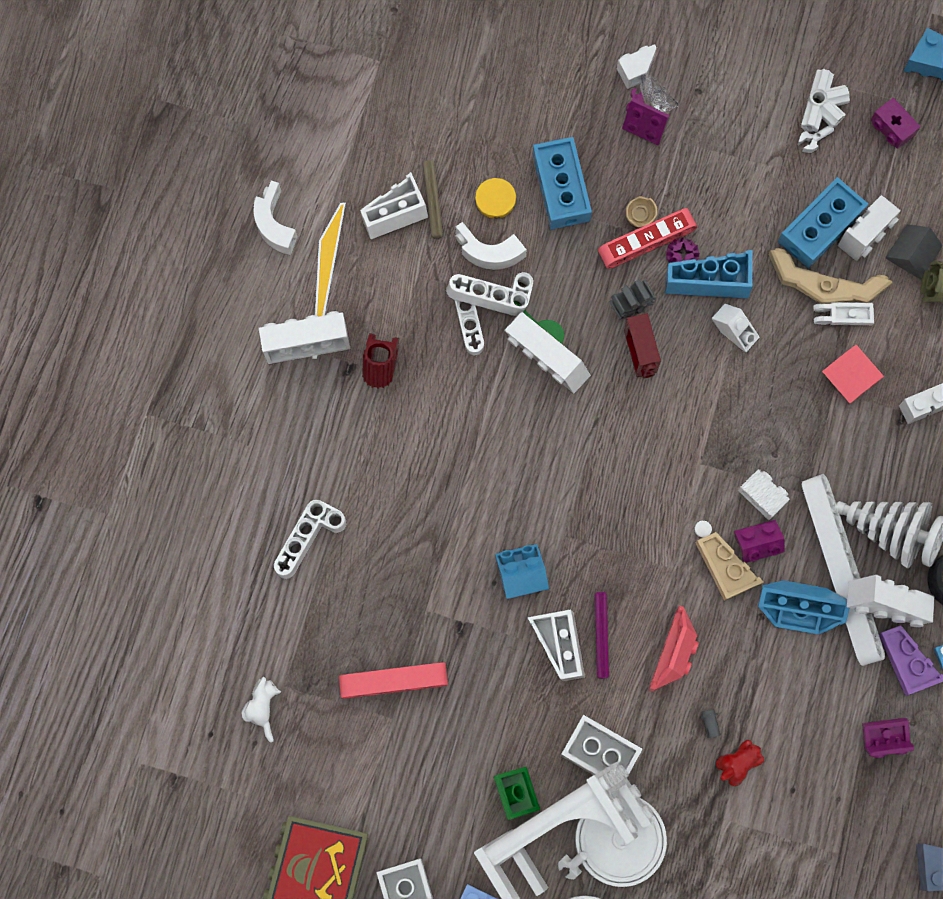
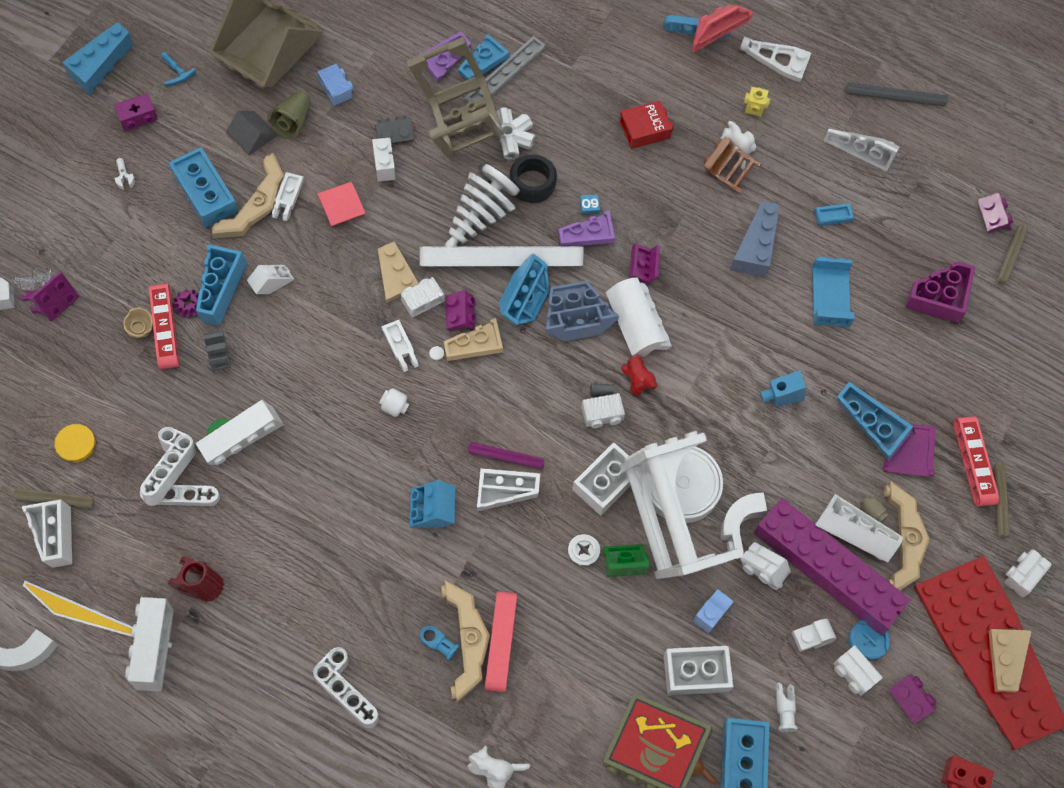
camera: 85 degrees left, 10 degrees down
white arch [455,222,527,270] -> none
dark azure brick [532,137,592,230] -> none
white bar [558,851,588,880] -> none
dark red window [624,313,661,378] -> none
coral wedge [648,605,699,692] -> none
white piece [801,69,850,133] -> none
white wedge [838,195,901,261] -> none
white wedge [847,575,934,627] -> none
none -> tan wing [378,242,419,303]
none -> white head [379,388,409,417]
none -> white hinge [381,320,419,372]
none -> dark azure connector [420,626,460,661]
none -> tan helmet [441,580,490,703]
none -> sand blue wedge [546,281,619,342]
none -> white gear [568,534,600,566]
none -> white brick [581,393,625,429]
none -> white brick [606,278,672,357]

